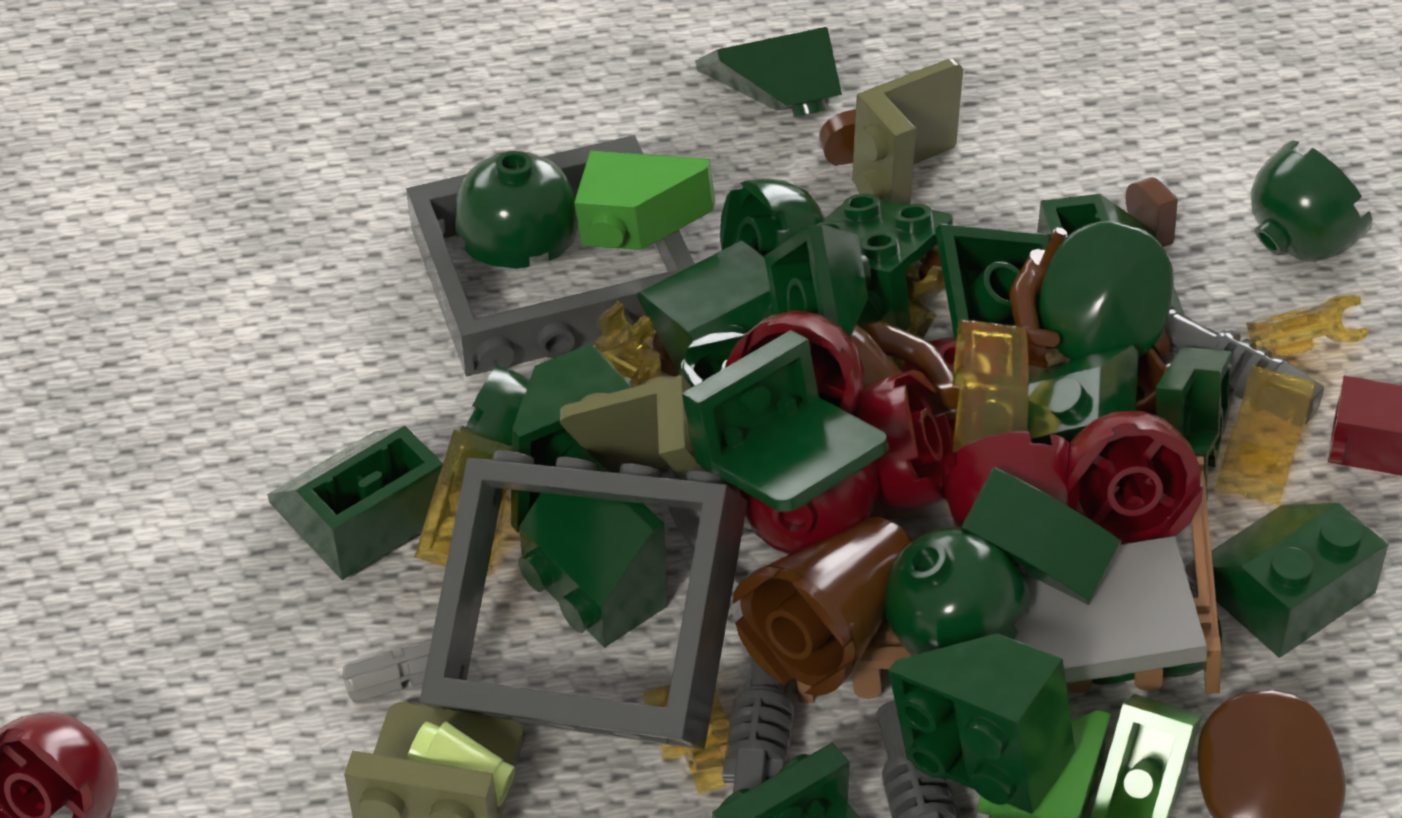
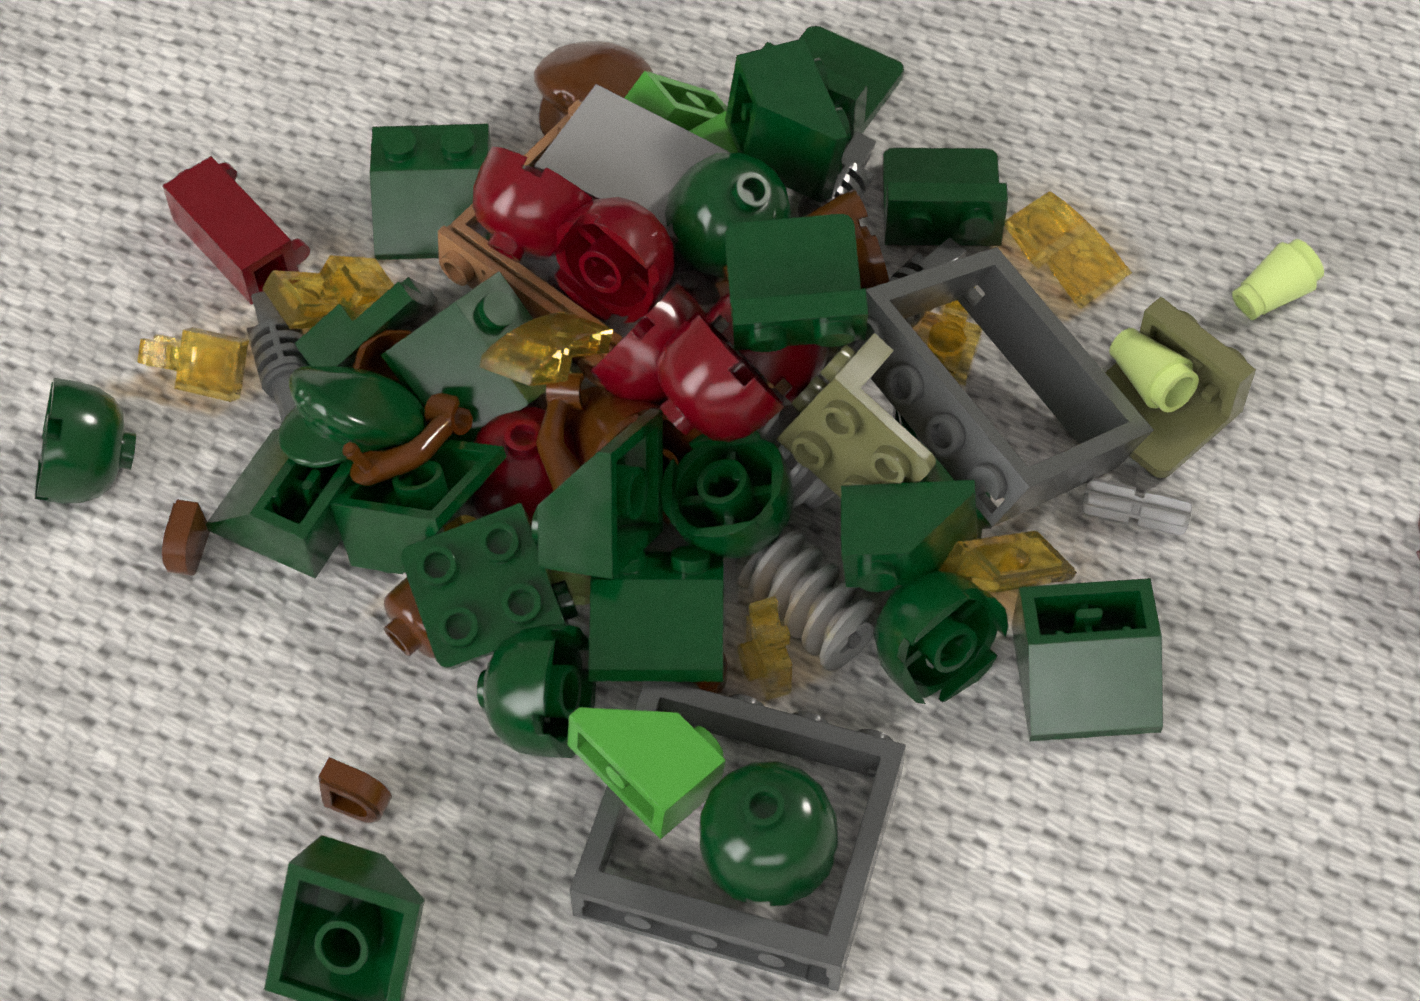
camera: 145 degrees left, 10 degrees up
olive bracket [852,58,963,205] -> none
dark green slope [961,467,1121,605] -> none

